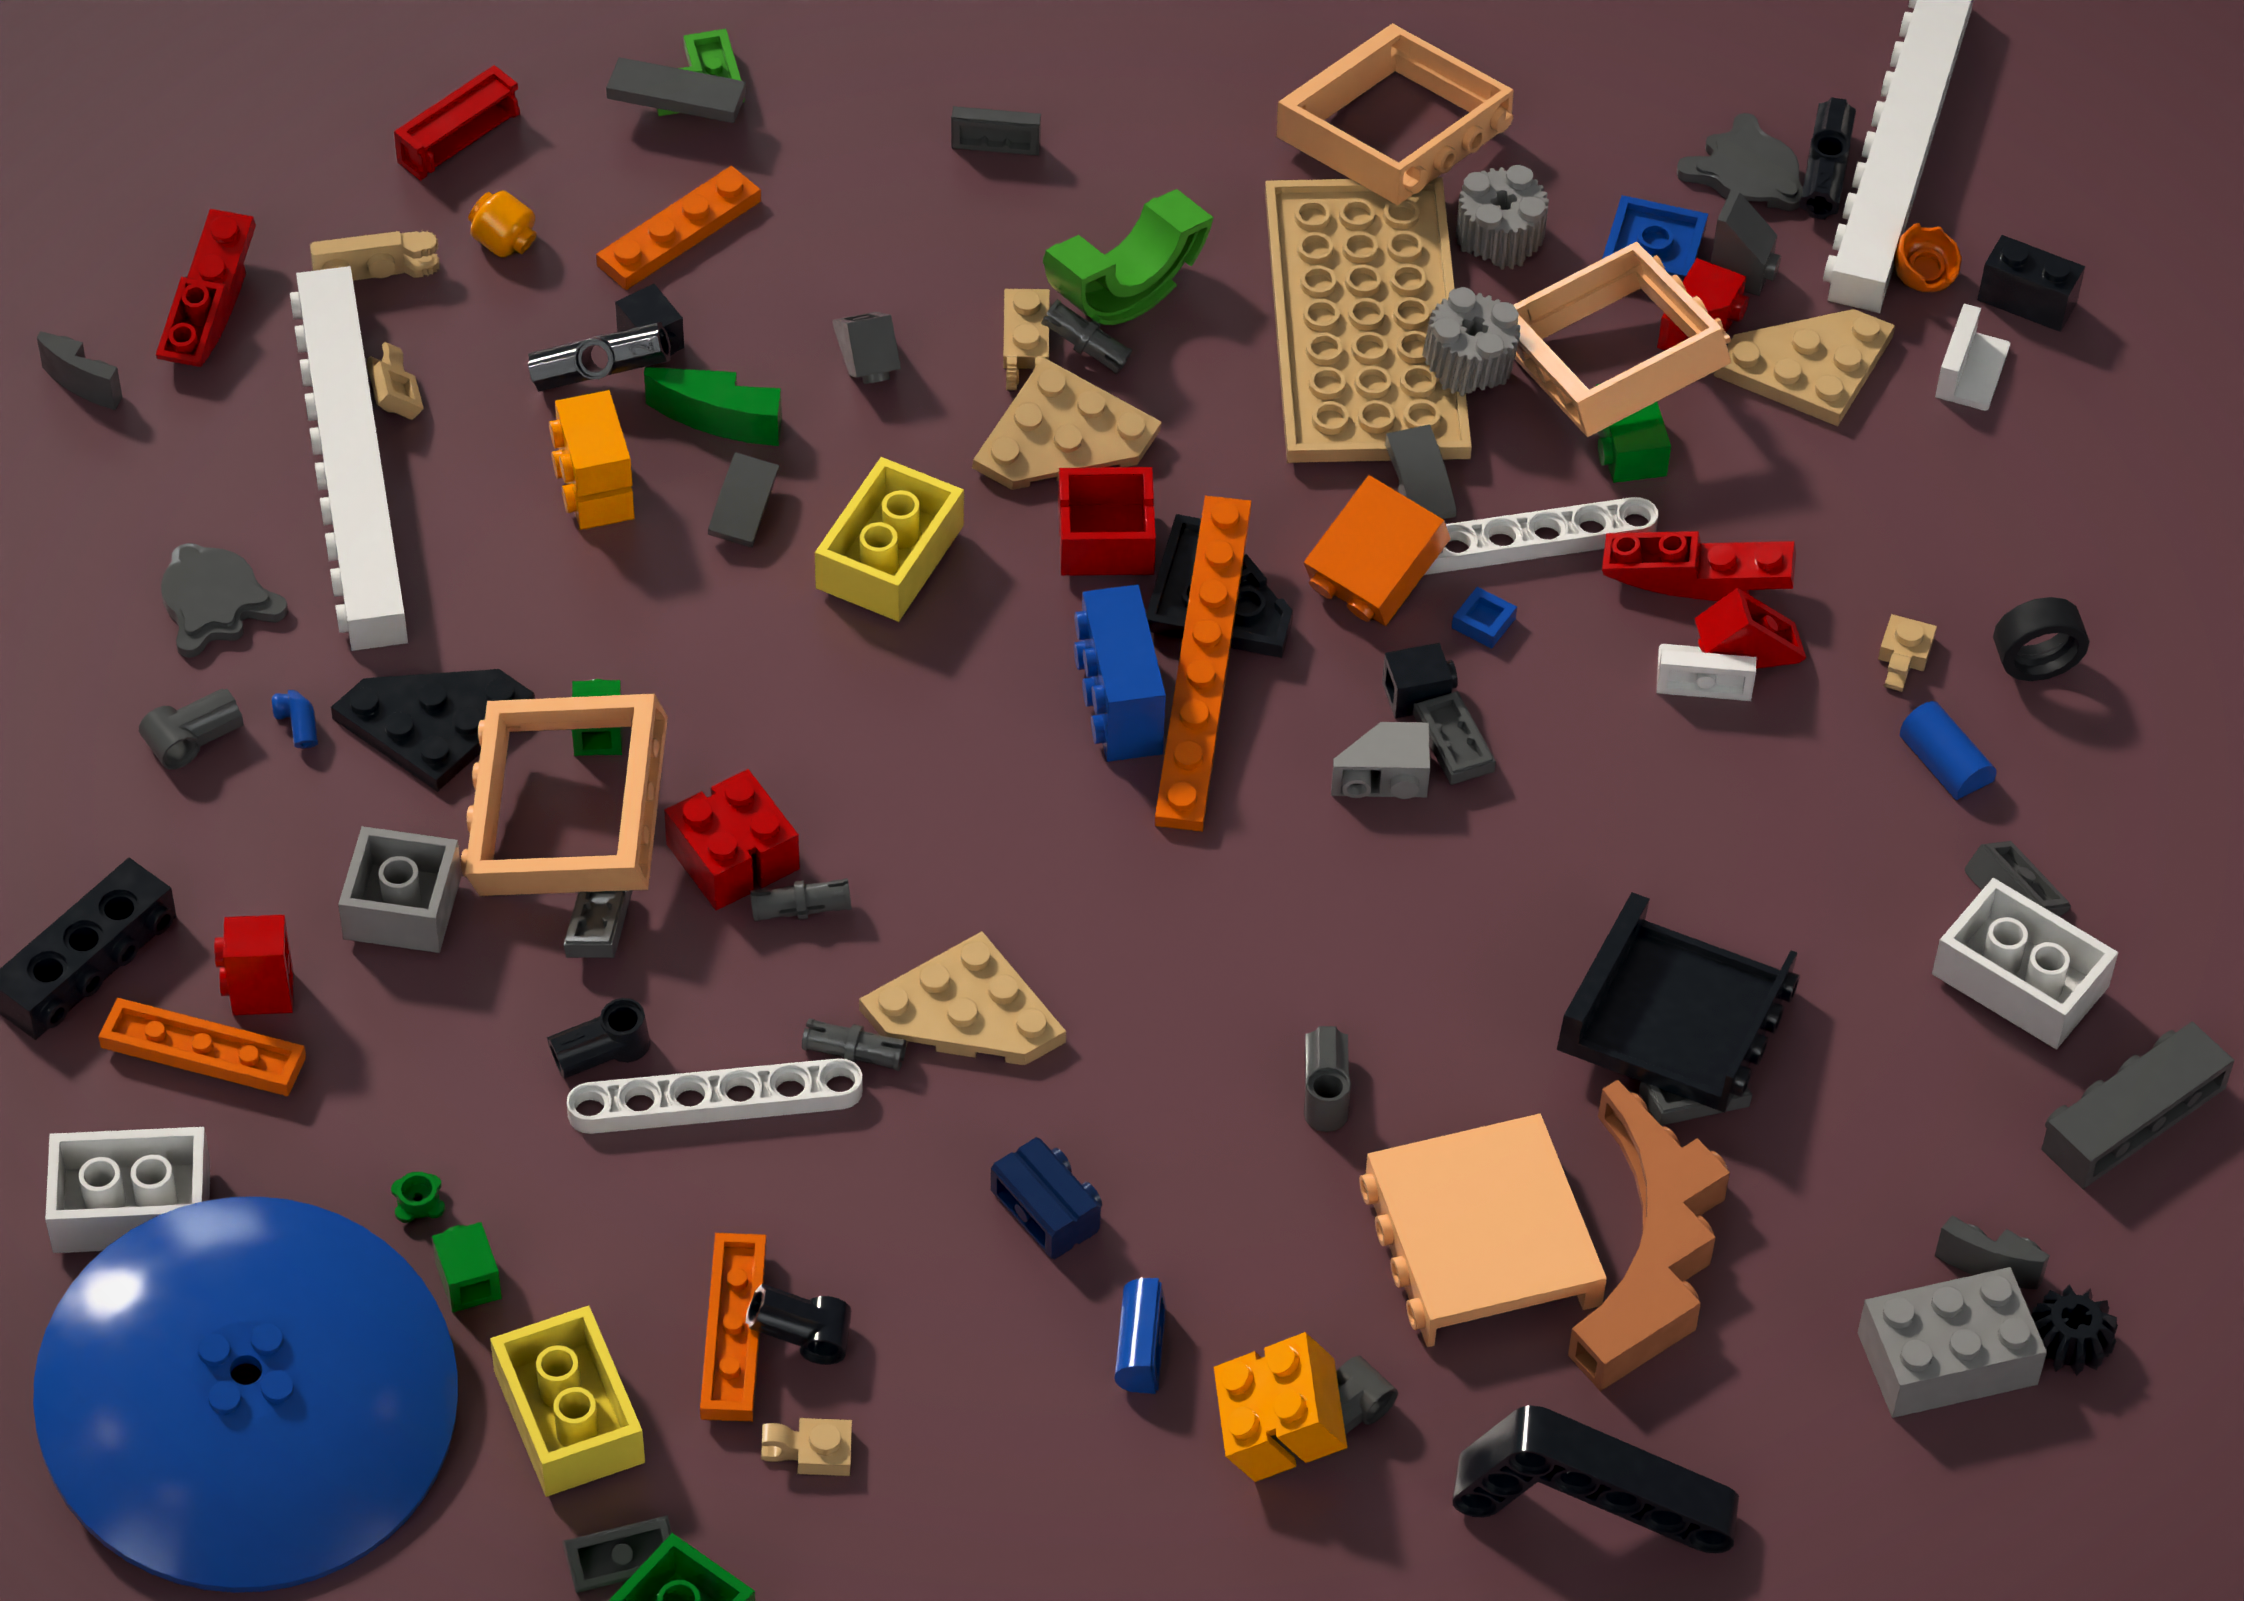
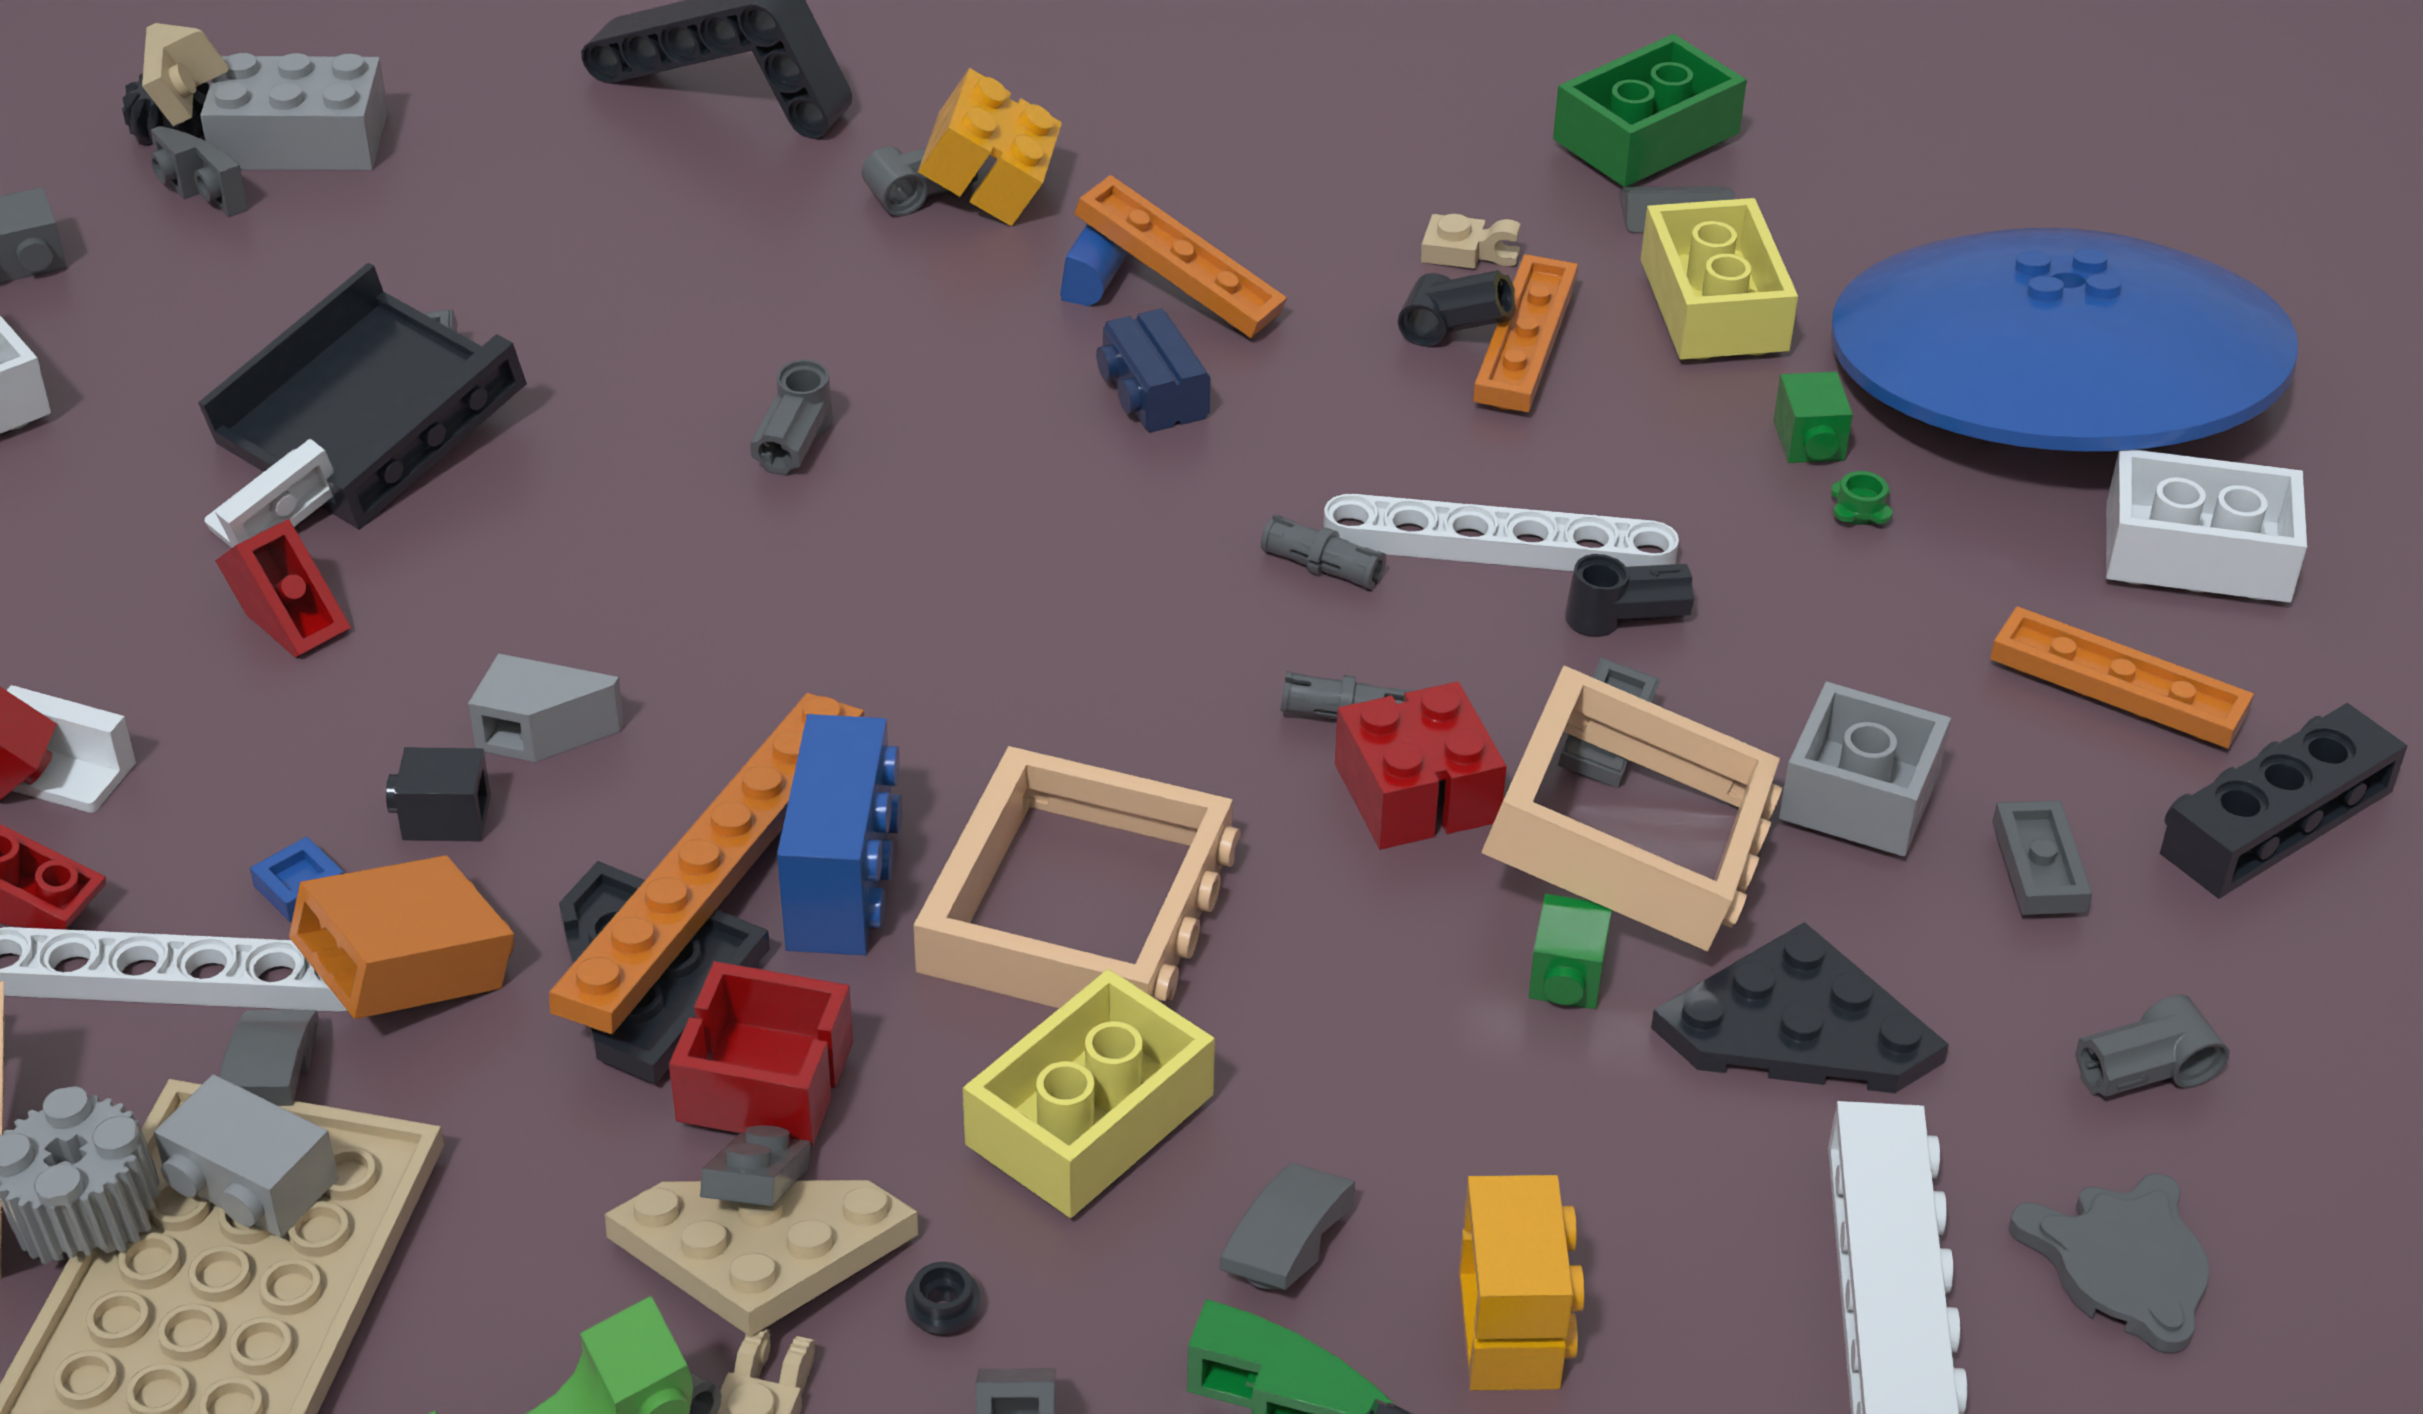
camera: 165 degrees left, 10 degrees down
red brick [214,915,294,1016] -> none
blue arm [271,690,318,749] -> none
tan plate [859,931,1066,1065] -> none
light nougat panel [1359,1113,1607,1347] -> none
dark grey plate [1413,691,1496,785] -> none
nougat arch [1568,1080,1730,1391] -> none
none -> tan slope [142,23,229,126]
none -> light grey brick [154,1074,339,1238]
none -> white panel [205,439,335,548]
none -> red slope [215,519,352,658]
none -> dark grey plate [700,1125,811,1206]
none -> black plate [905,1262,980,1334]
none -> light nougat window [913,746,1241,1008]
none -> orange plate [1074,175,1287,338]
none -> dark grey plate [1992,800,2092,915]

